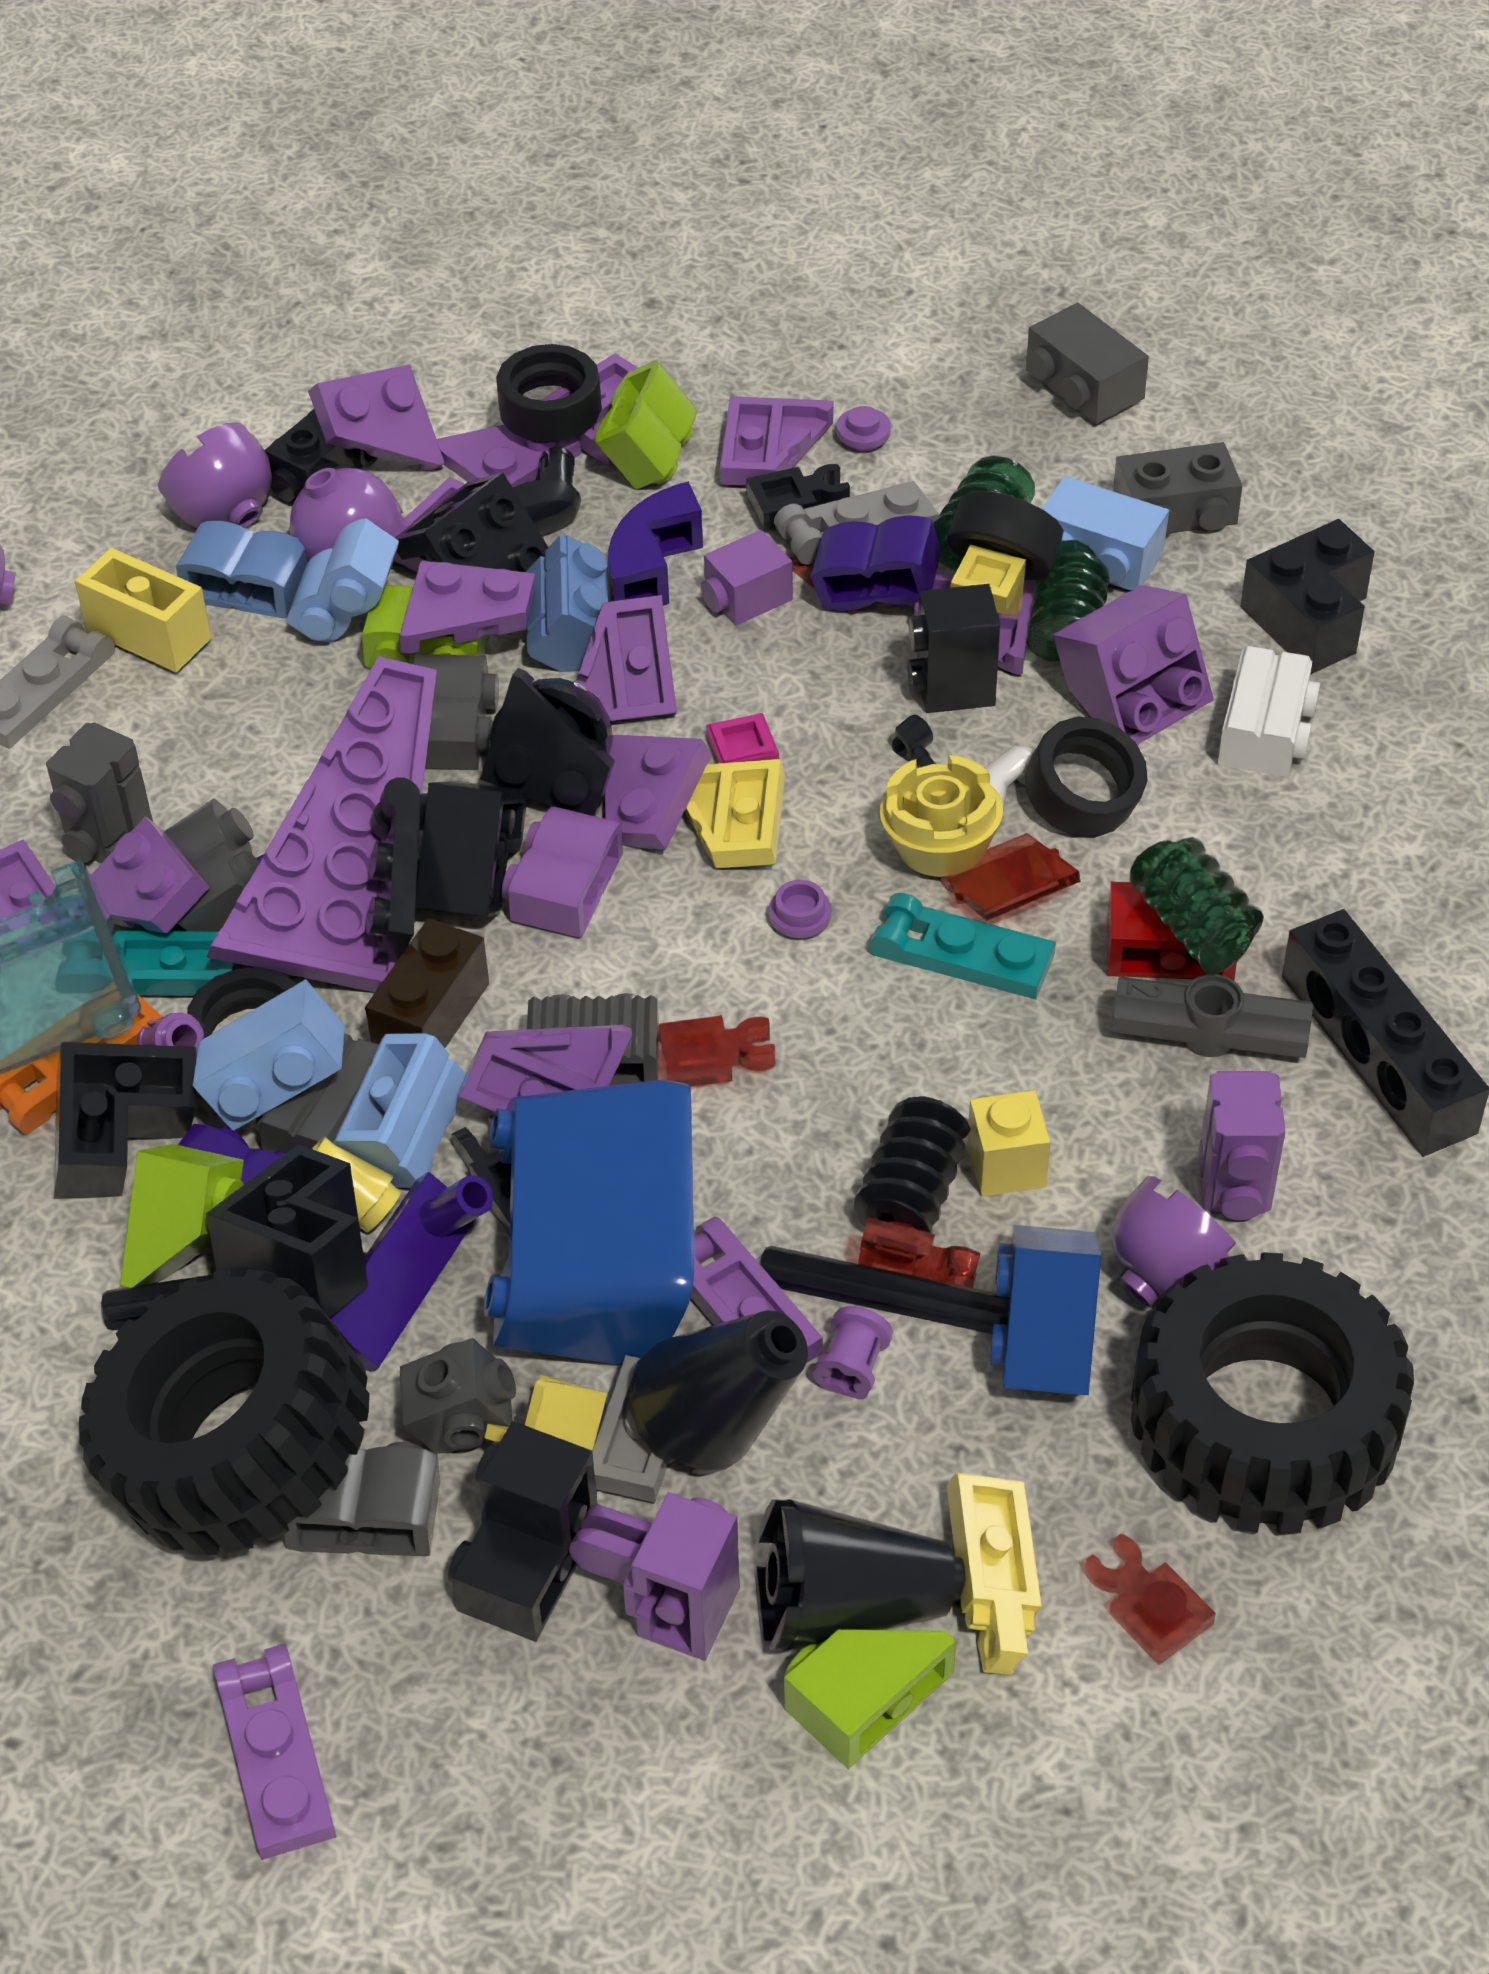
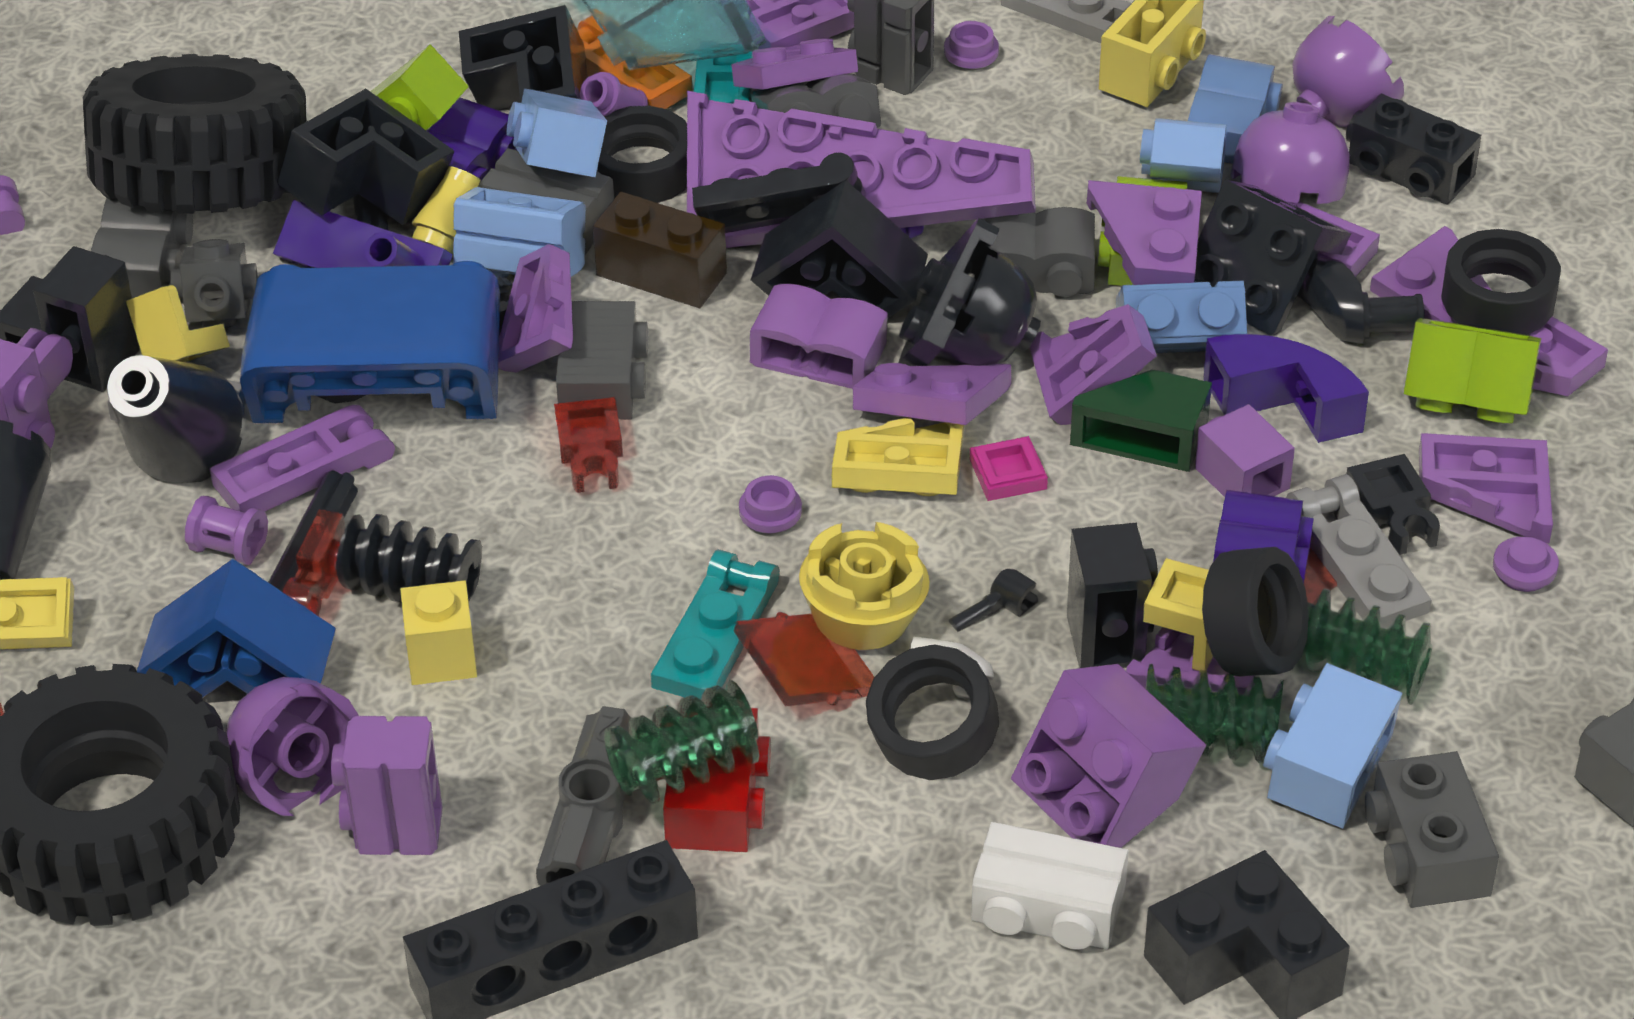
camera: 90 degrees right, 5 degrees down
medium lavender wing [308,364,445,471] -> none
none -> dark green slope [1070,369,1212,472]

